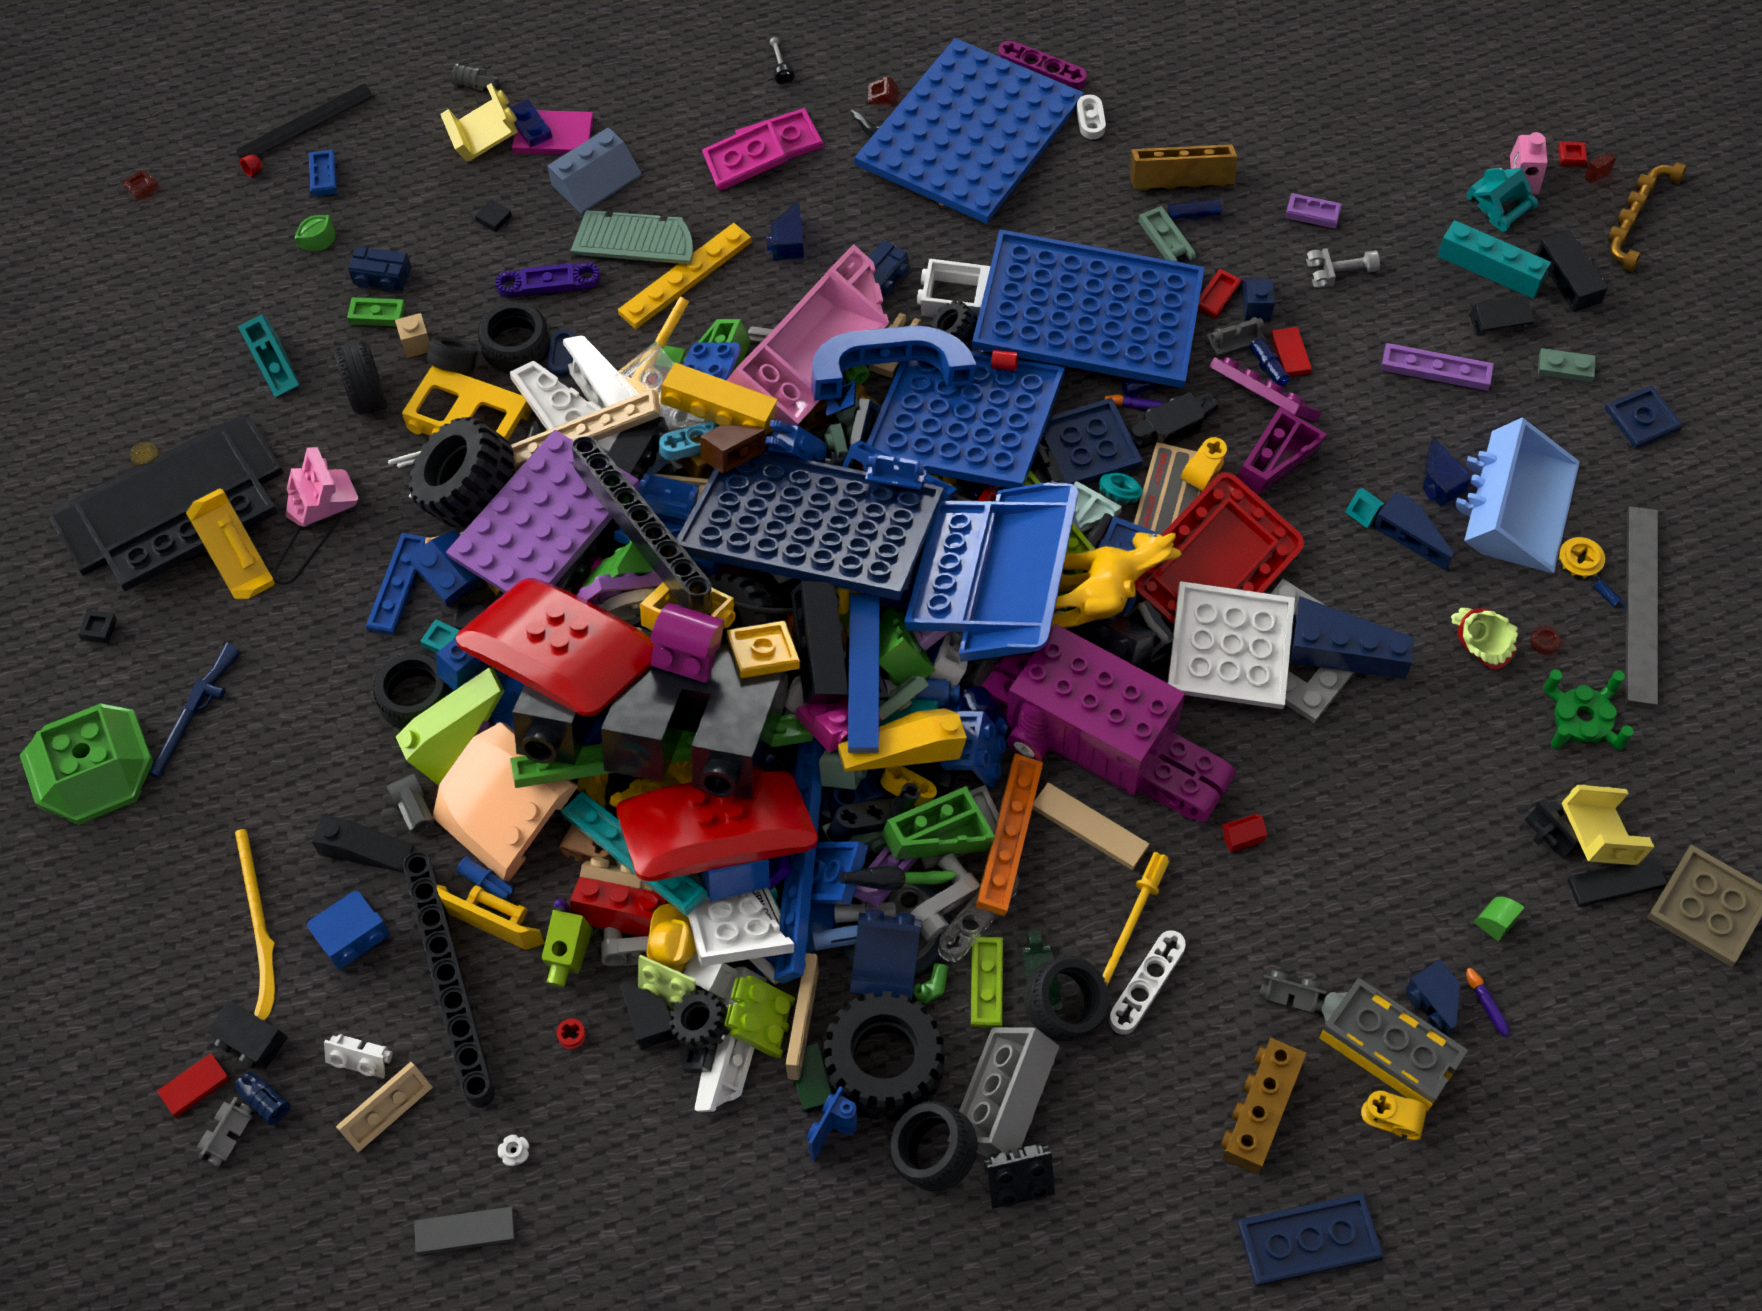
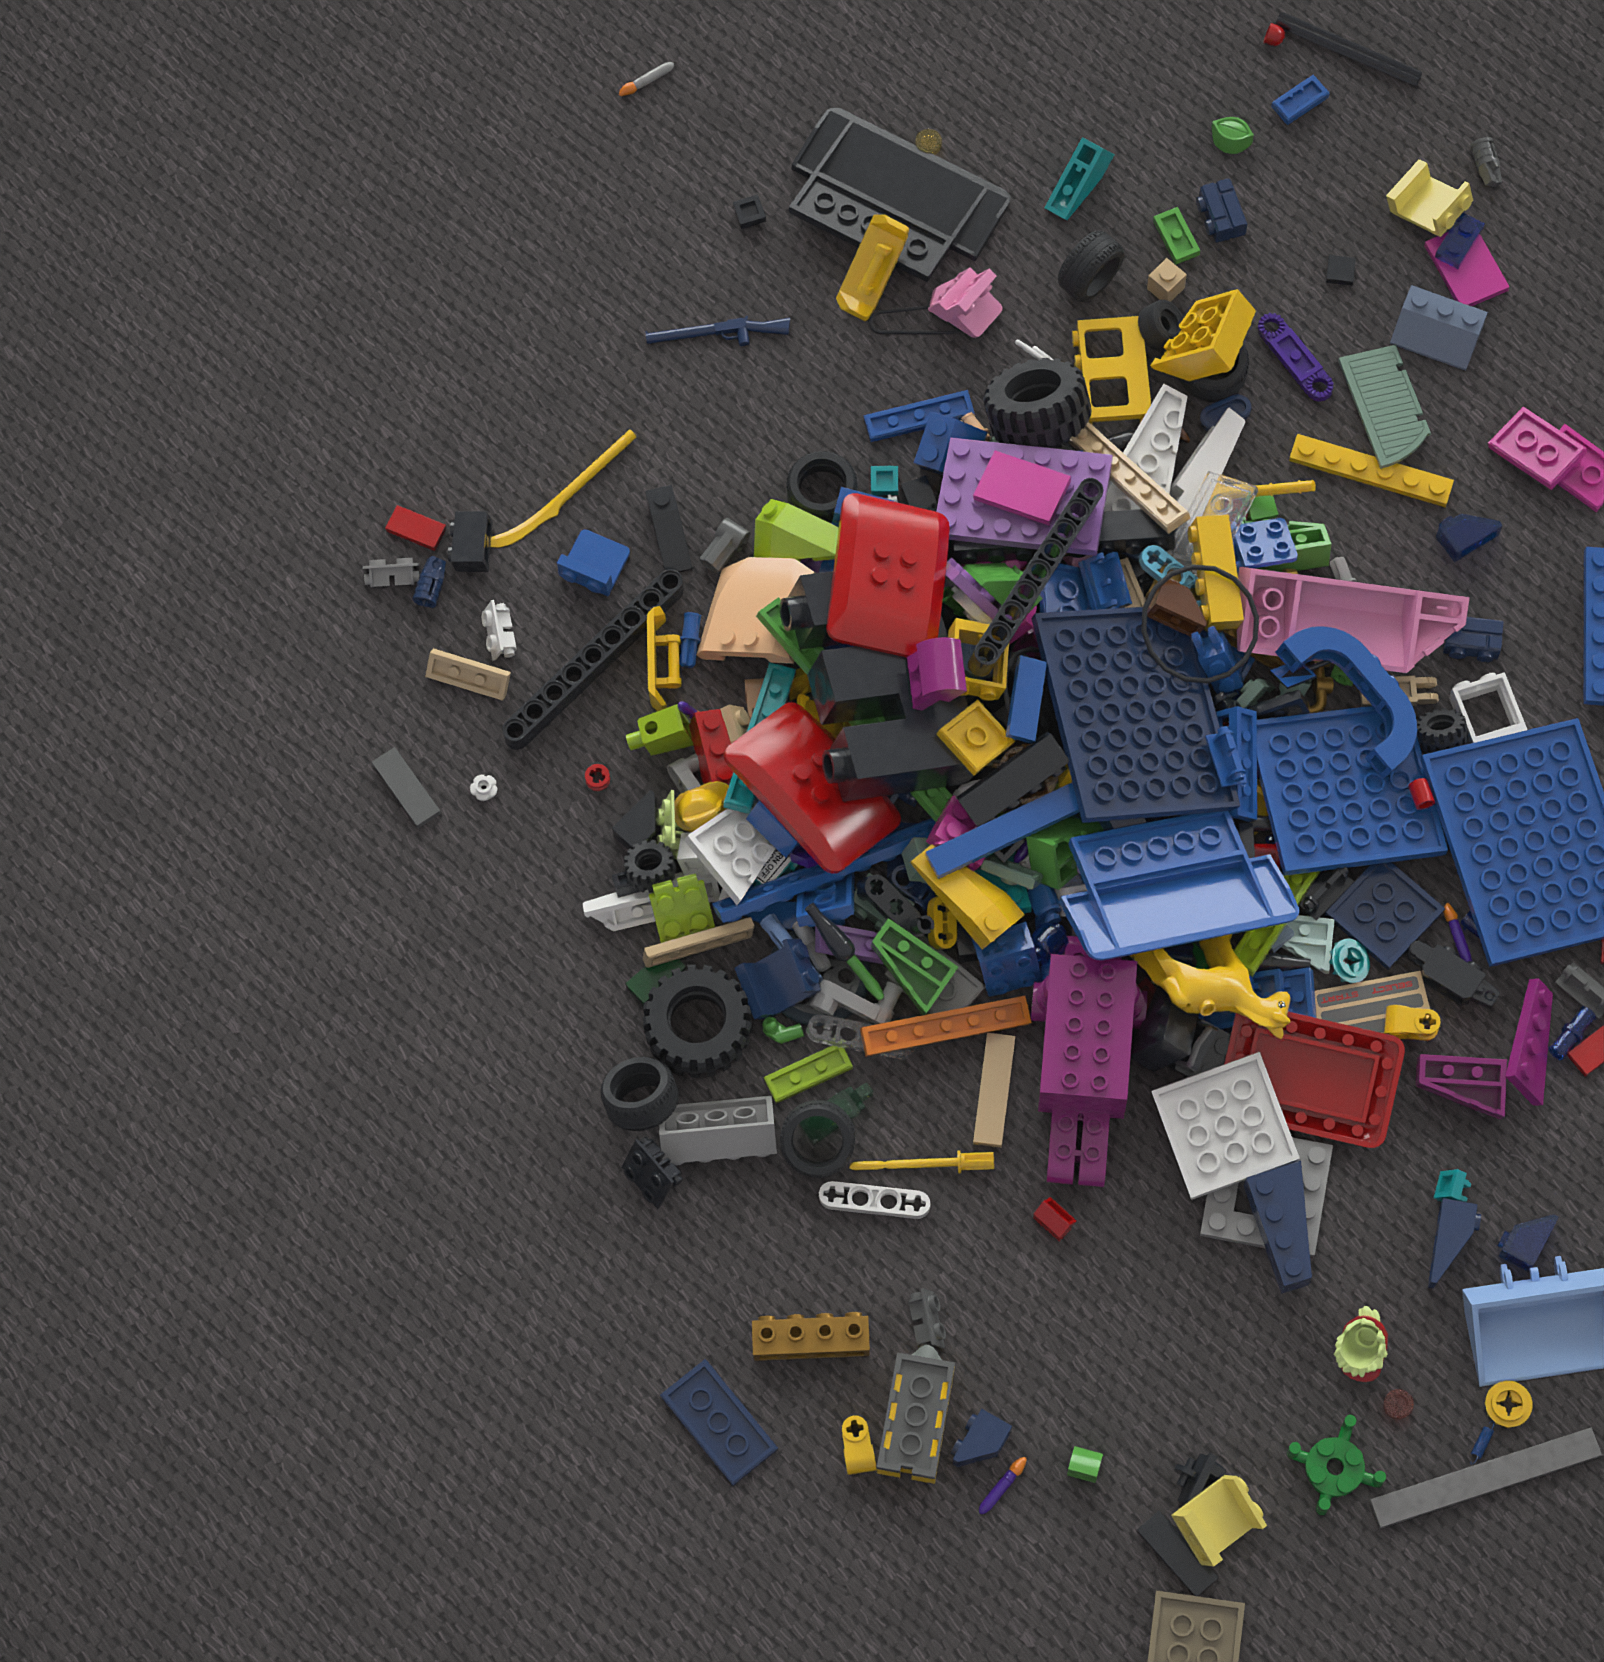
camera: 65 degrees right, 10 degrees up
bright green piece [20,703,153,825] -> none
blue hinge [807,1086,858,1162] -> none
none -> dark pink tile [973,450,1071,526]
none -> blue tile [1006,655,1047,744]
none -> black piece [1141,564,1259,684]
none -> yellow wedge [1150,289,1256,381]

